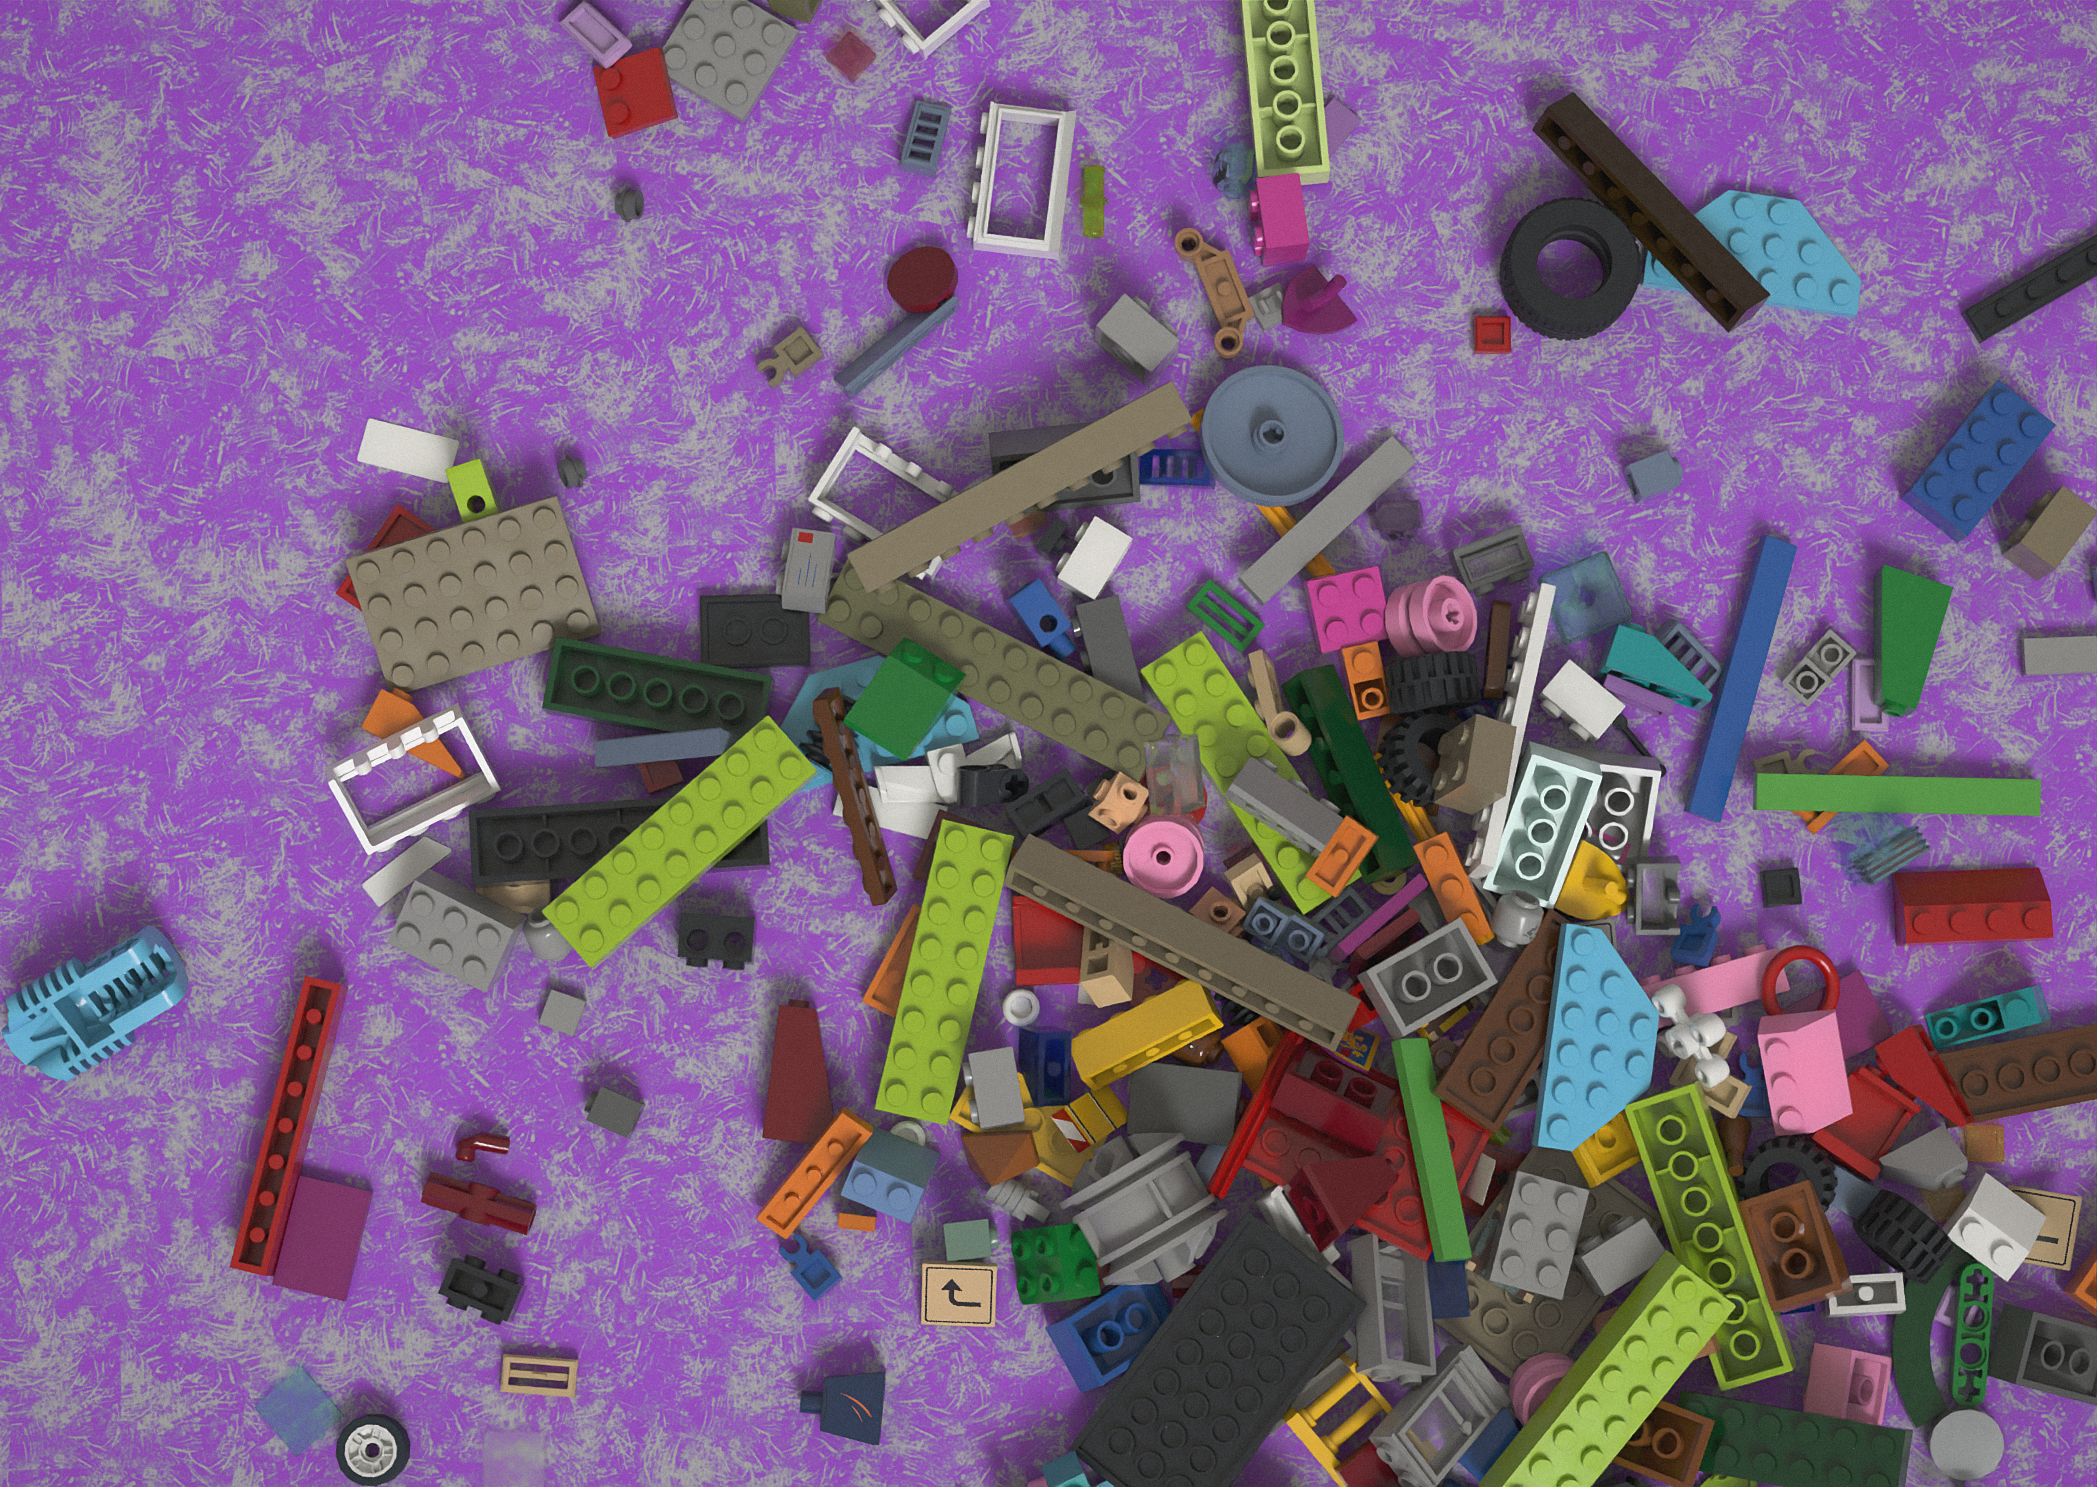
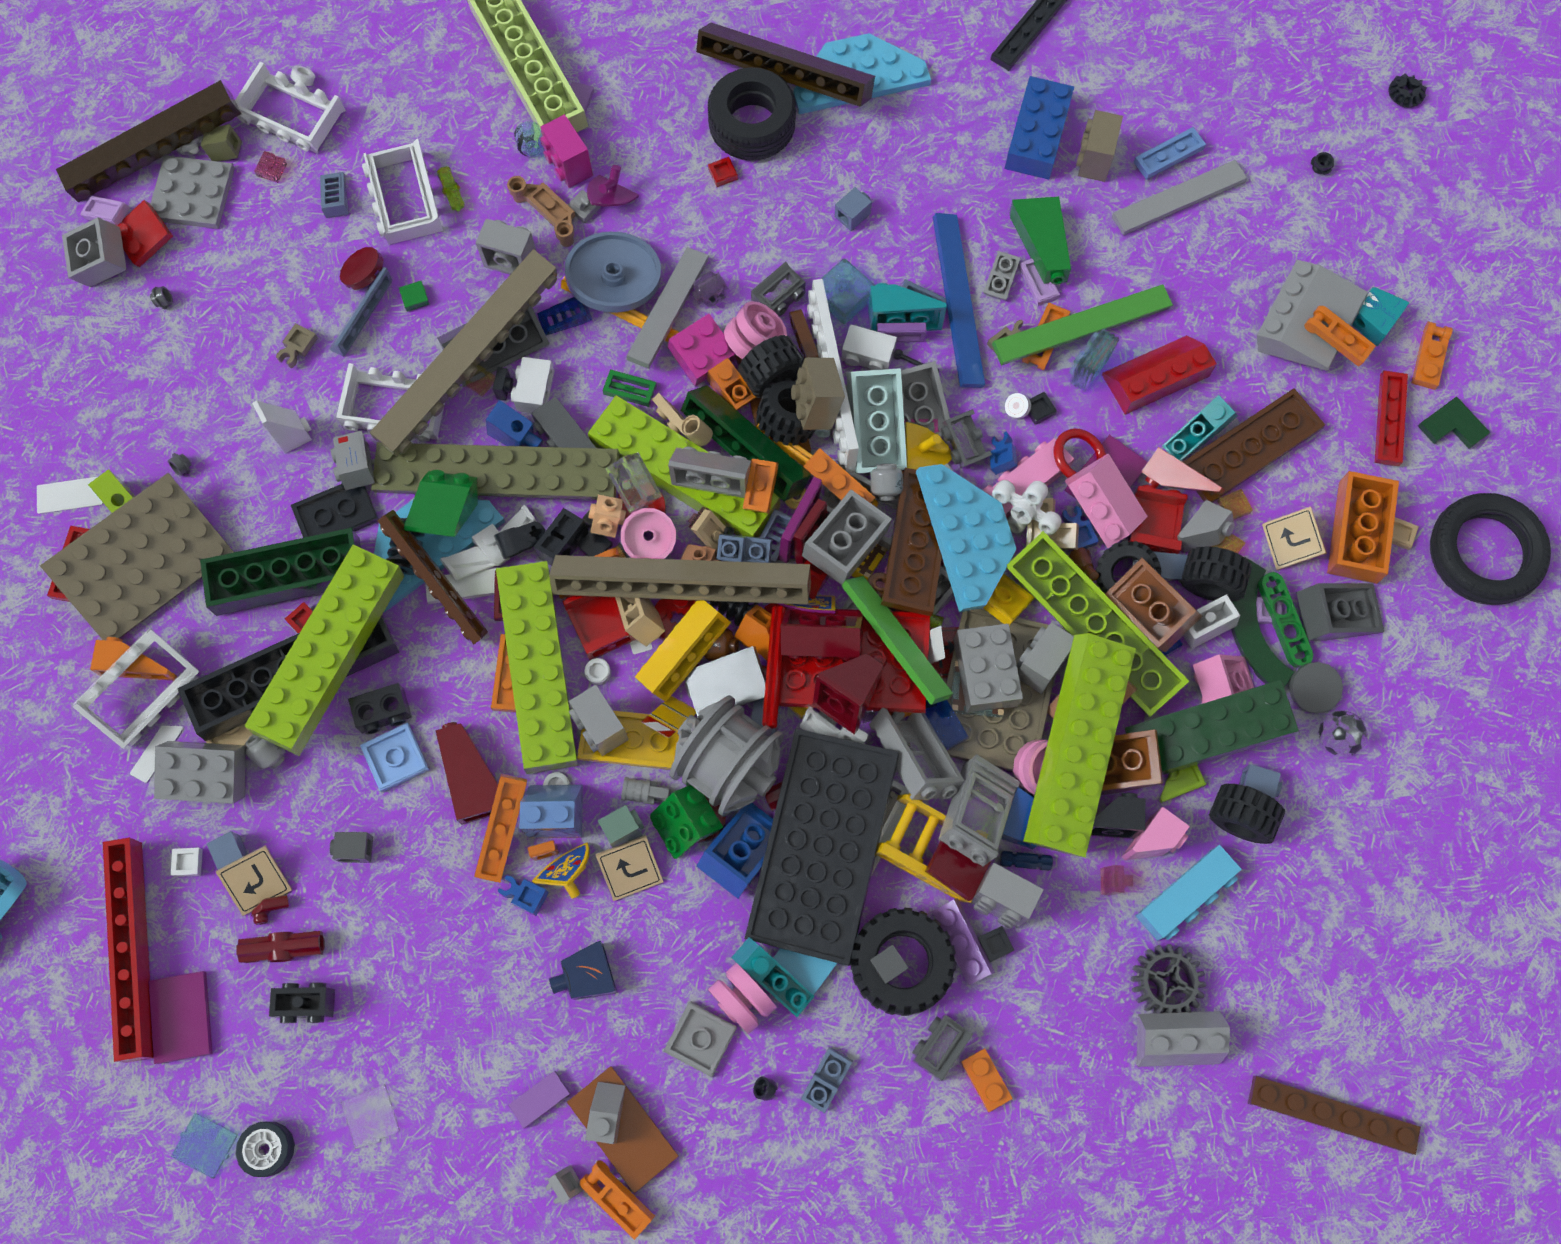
camera: 20 degrees left, 10 degrees down
tan tile [500,1354,579,1397] -> none
light grey tile [538,989,587,1036] -> none
sand blue slope [595,727,740,767] -> none
dark orange slope [961,1130,1040,1187] -> none
clear blue slope [1018,1026,1072,1107] -> none
white slope [1942,1172,2046,1282] -> none
none -> light grey brick [62,217,126,287]
none -> white plate [171,848,203,877]
none -> sand blue brick [207,831,248,870]
none -> tan piece [216,845,292,916]
none -> white slope [252,401,312,453]
none -> light blue tile [360,723,430,792]
none -> green tile [399,281,429,312]
none -> shield [532,842,590,899]
none -> white tile [1005,393,1031,419]

